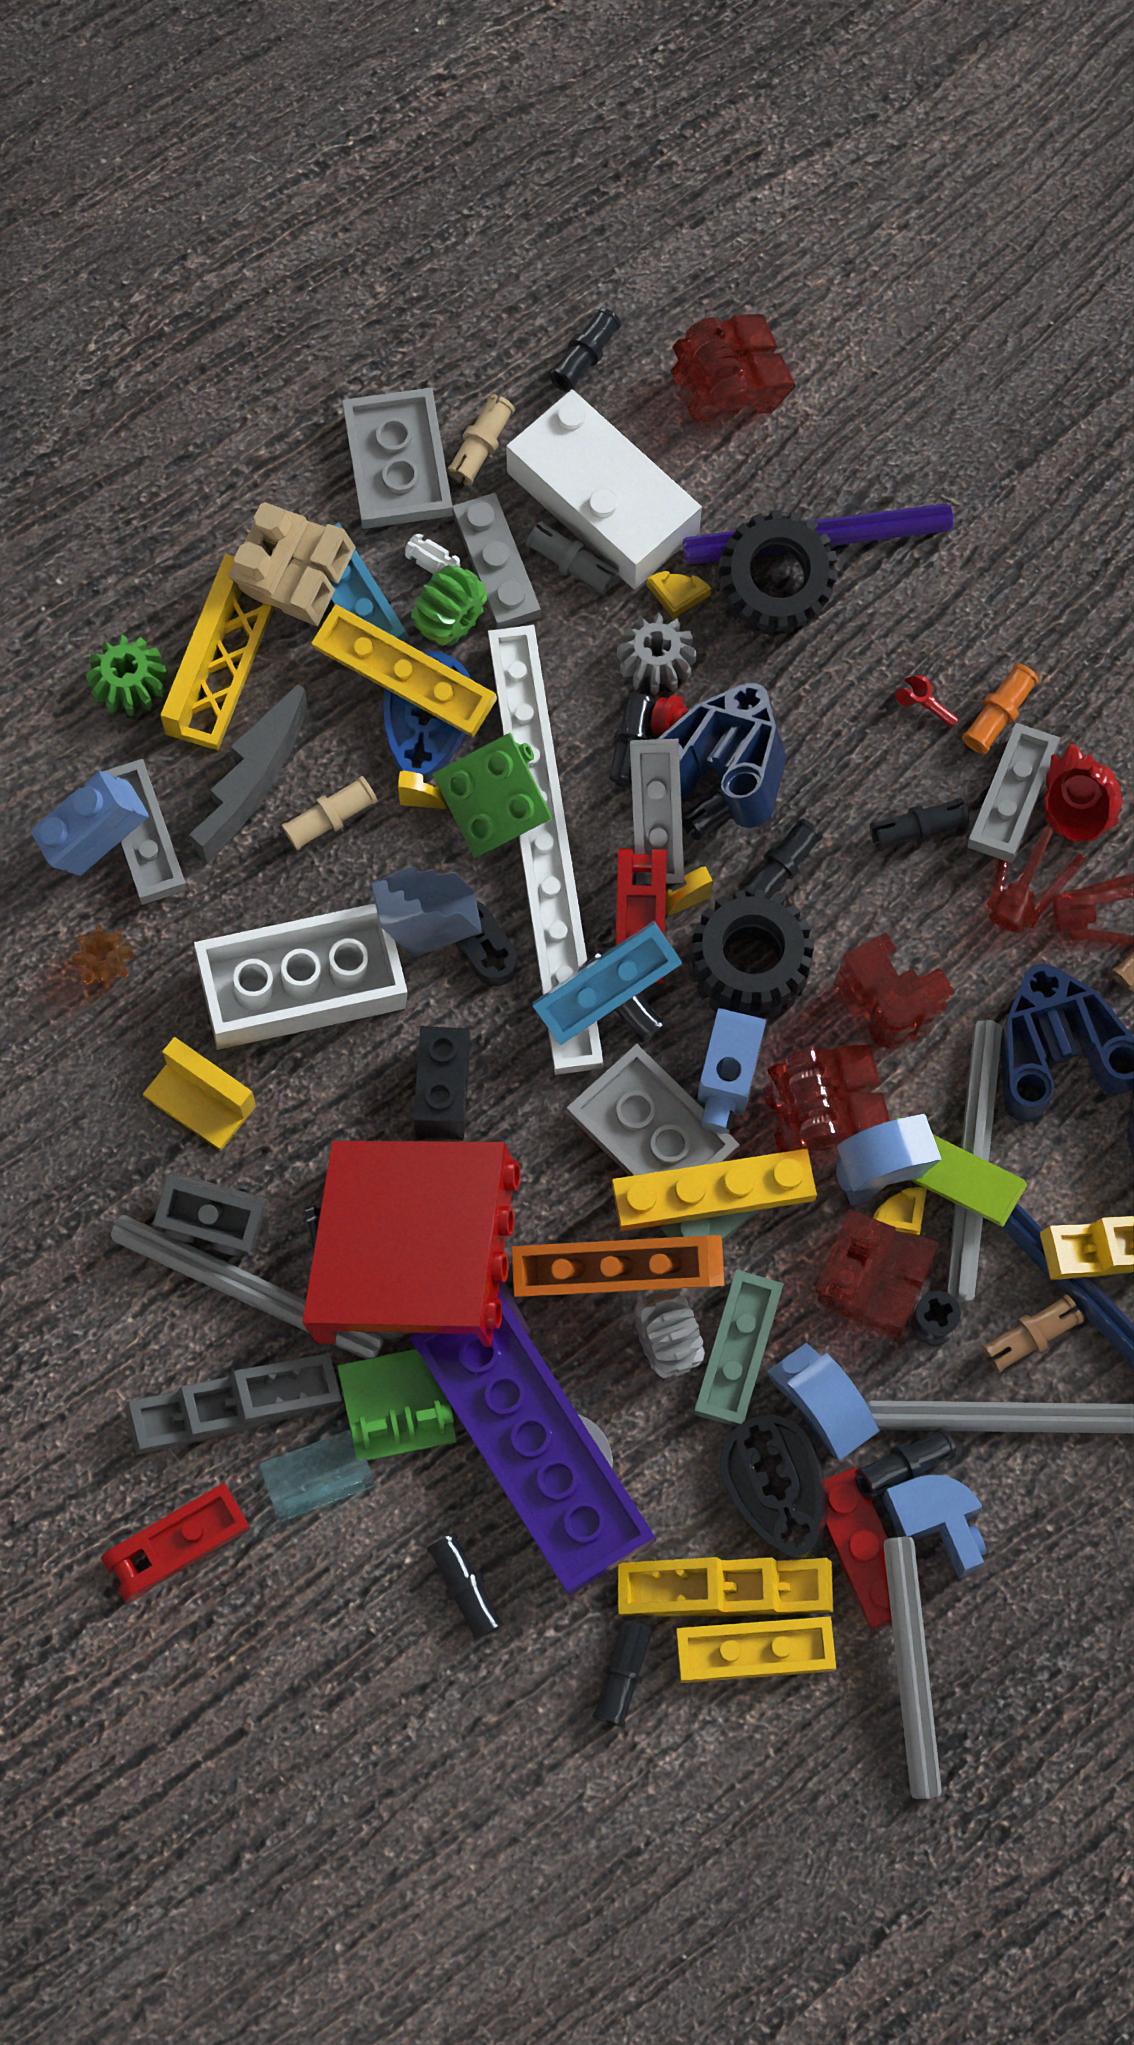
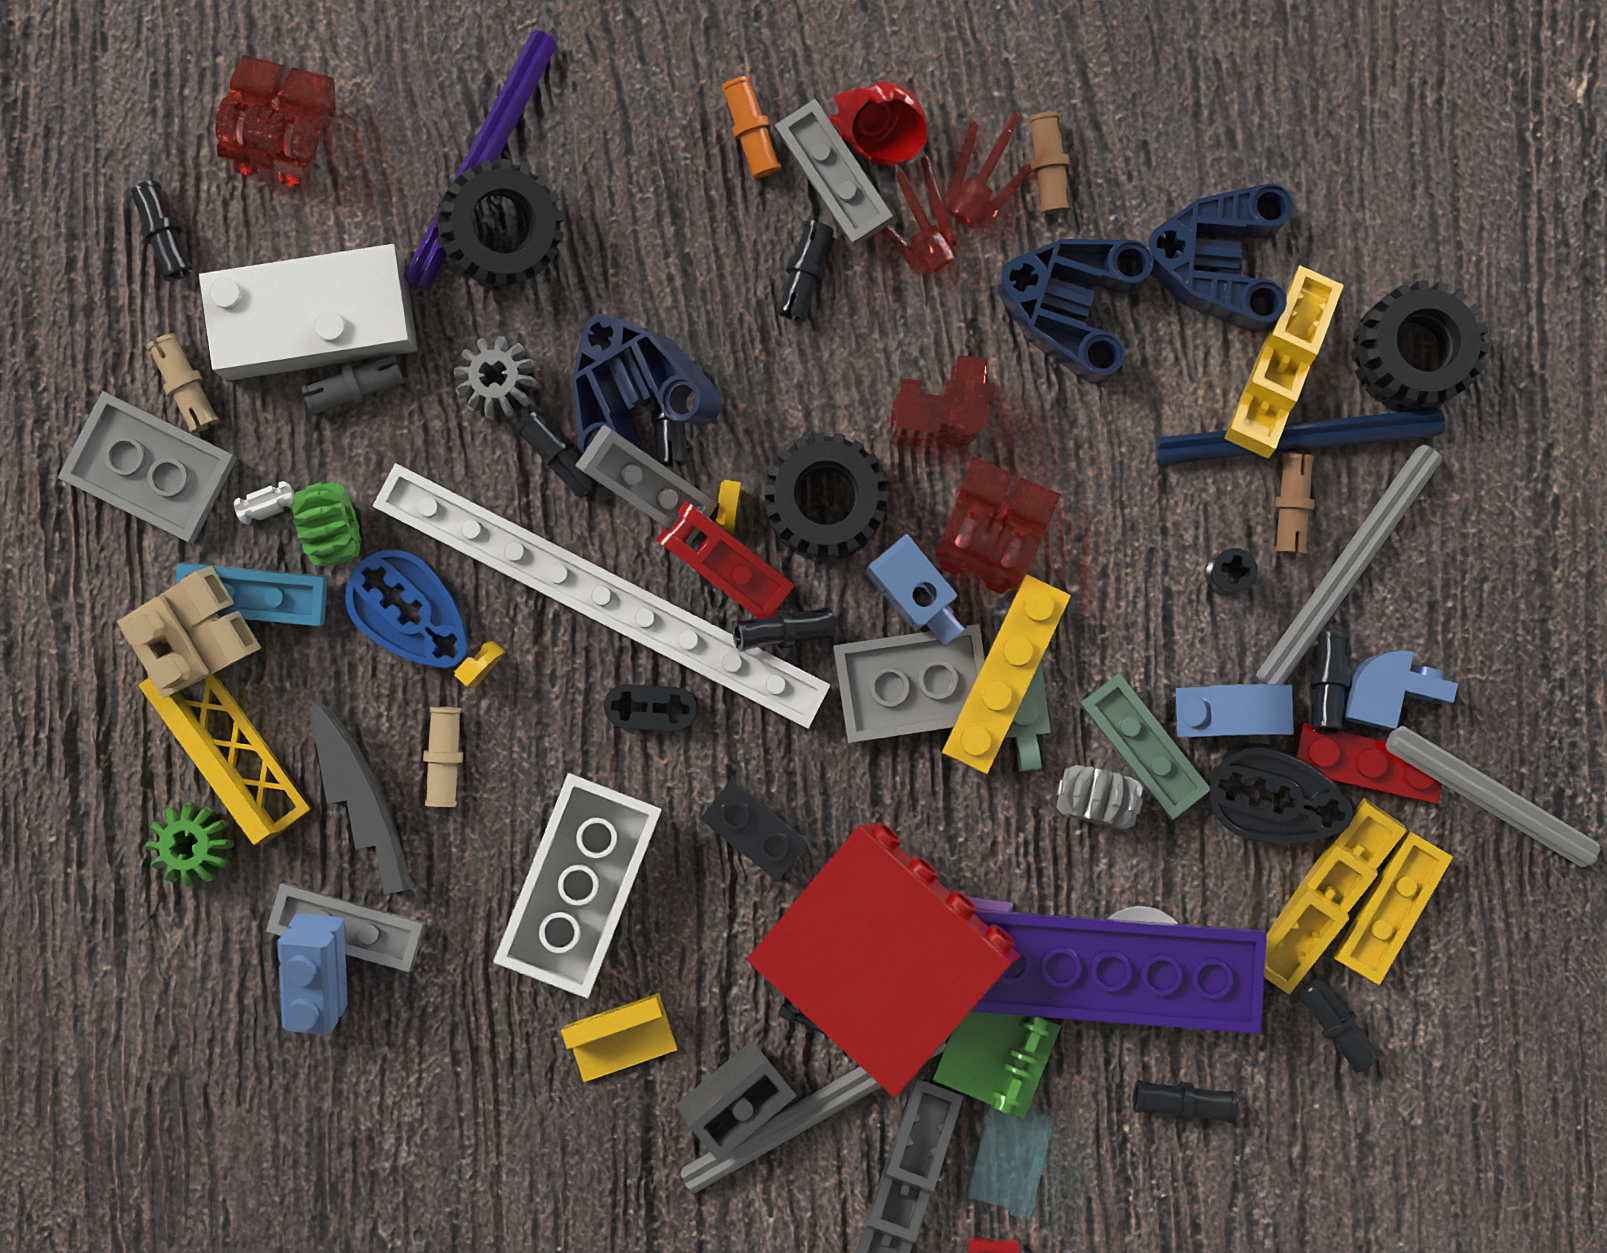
camera: 55 degrees left, 15 degrees up
clear orange gear [71,925,134,989] -> none
yellow plate [311,604,497,738] -> none
sand blue piece [371,867,482,958] -> none
bright green hinge [432,732,553,859] -> none
light grey plate [452,493,541,630] -> none
orange brick [512,1235,725,1297] -> none
dark azure plate [532,921,682,1045] -> none
yellow tile [646,571,711,619] -> none
red plate [651,695,689,735] -> none
black pin [740,818,823,899] -> none
clear red hips [815,1209,939,1342] -> none
medium blue brick [835,1114,941,1206] -> none
yellow tile [870,1187,927,1239] -> none
red hand [895,675,958,728] -> none
lime tile [896,1117,1027,1227] -> none
light grey axle [945,1020,1002,1302] -> none

